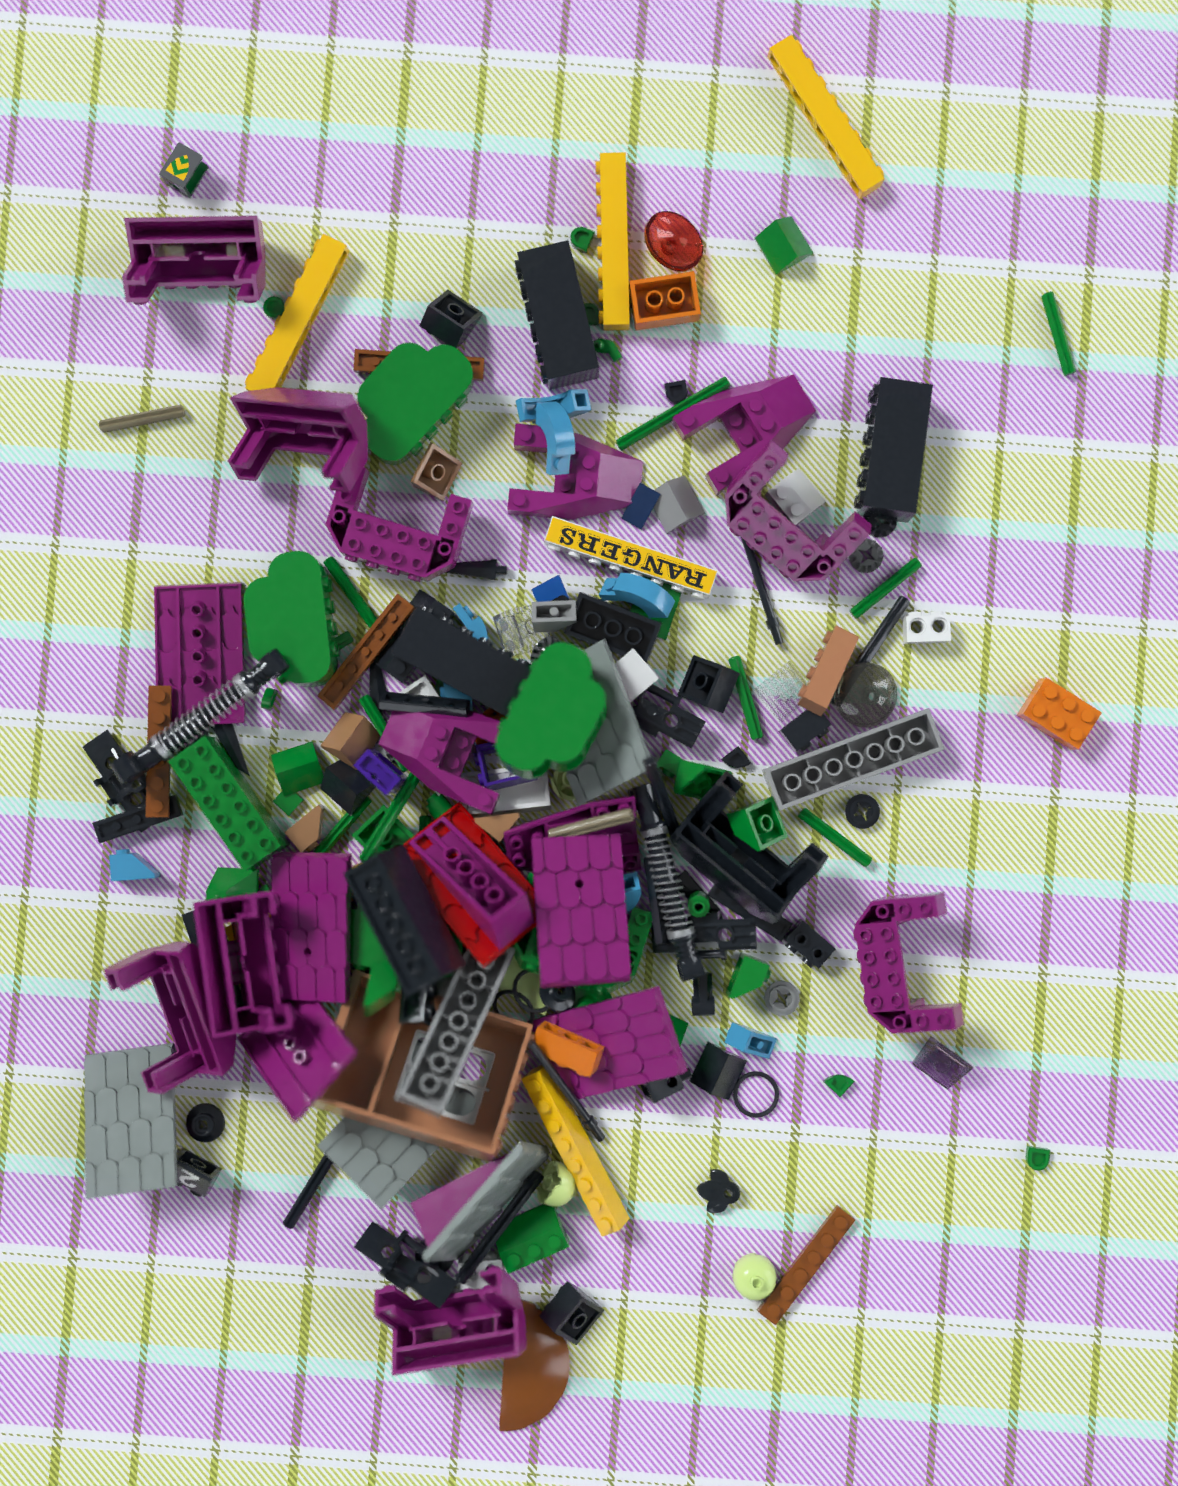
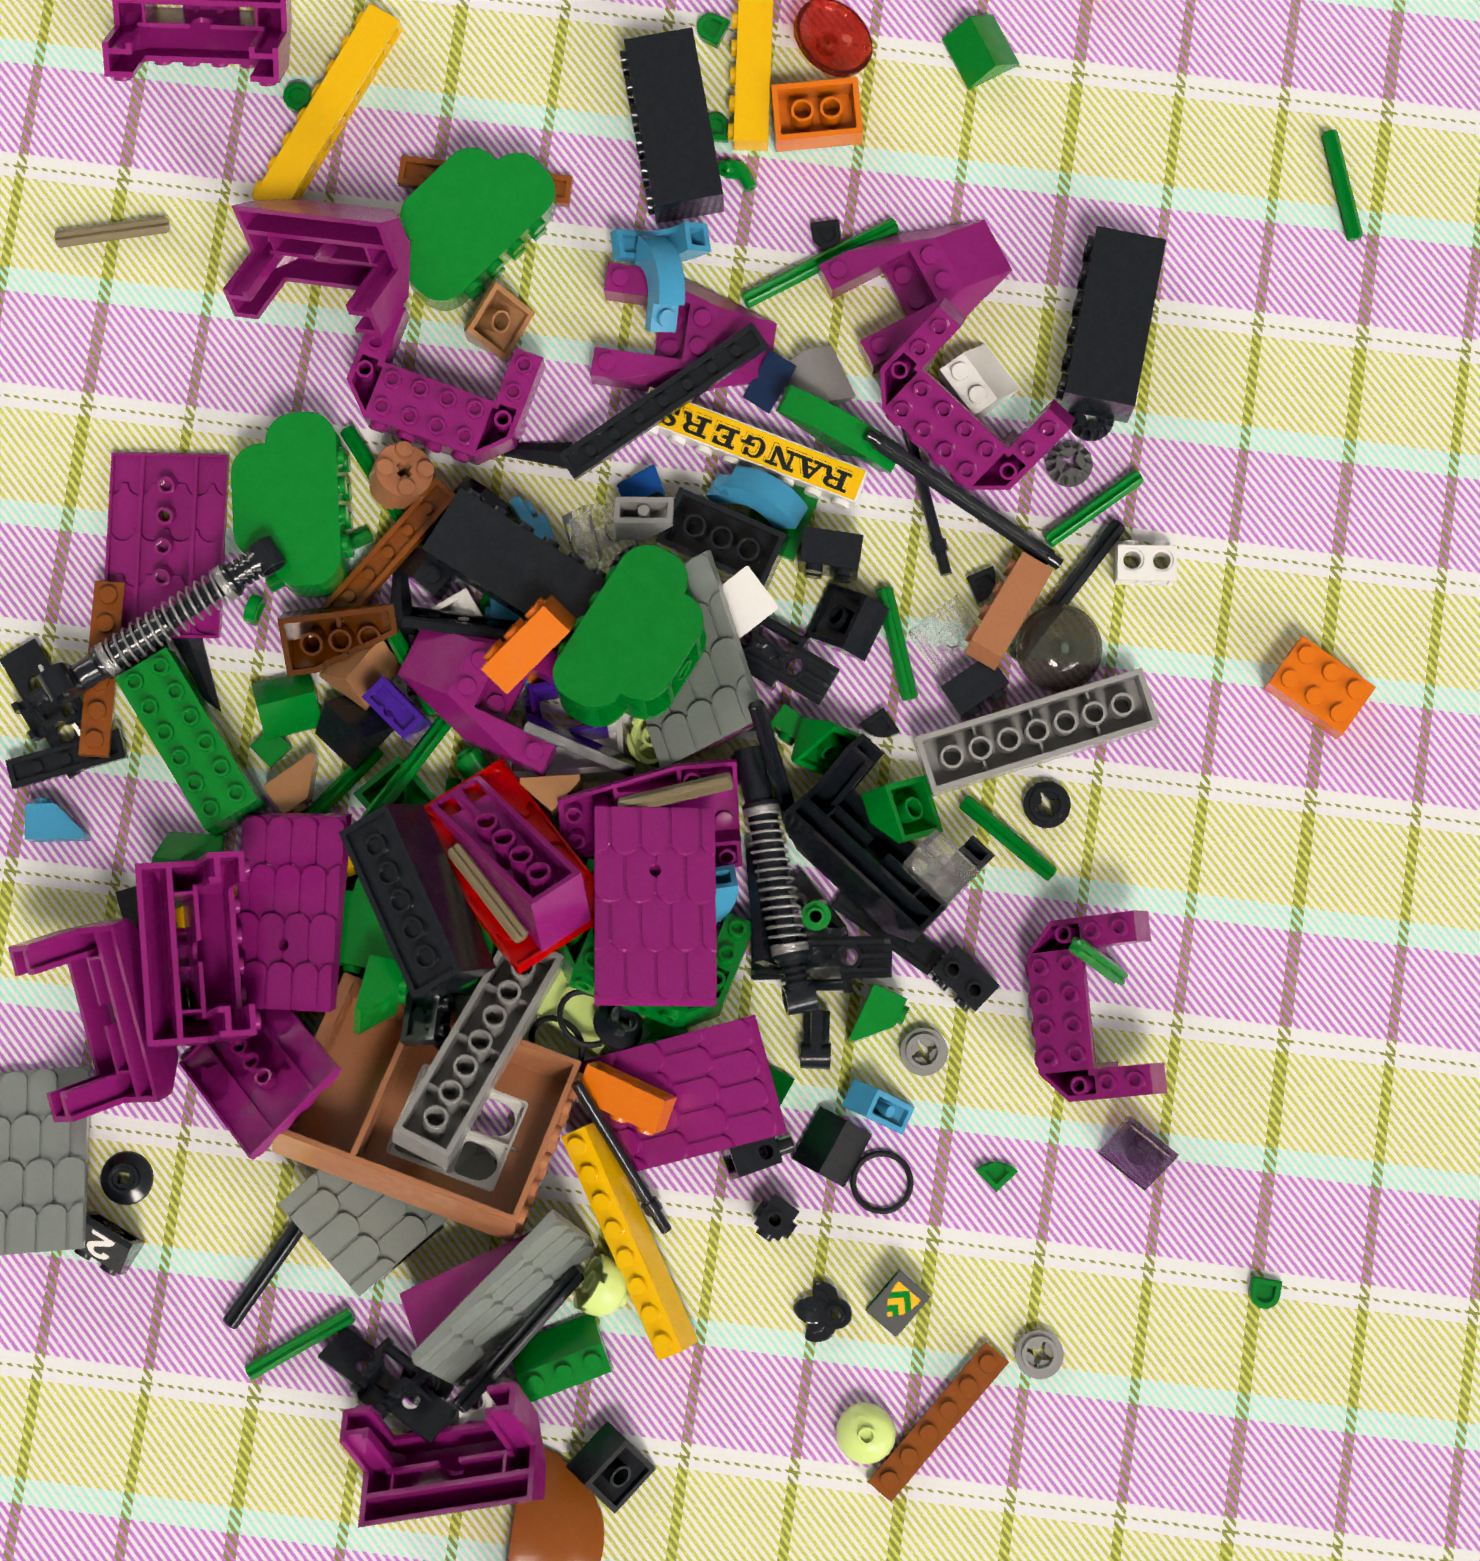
camera: 10 degrees right, 5 degrees down
black slope [419,289,483,349] -> none
none -> green axle [245,1308,355,1379]
none -> reddish brown wedge [277,604,399,676]
none -> nougat brick [369,441,434,510]
none -> dark tan axle [447,843,529,943]
none -> orange brick [481,594,577,694]
none -> black tile [522,712,636,777]
none -> black plate [558,322,769,481]
none -> black brick [753,1194,800,1242]
none -> green slope [776,385,904,473]
none -> black brick [799,526,864,584]
none -> black piece [863,429,1064,570]
none -> dark grey piece [866,1269,930,1336]
none -> clear slope [902,830,980,909]
none -> black tile [966,566,996,606]
none -> light grey gear [1015,1330,1064,1379]
none -> green axle [1069,937,1128,986]

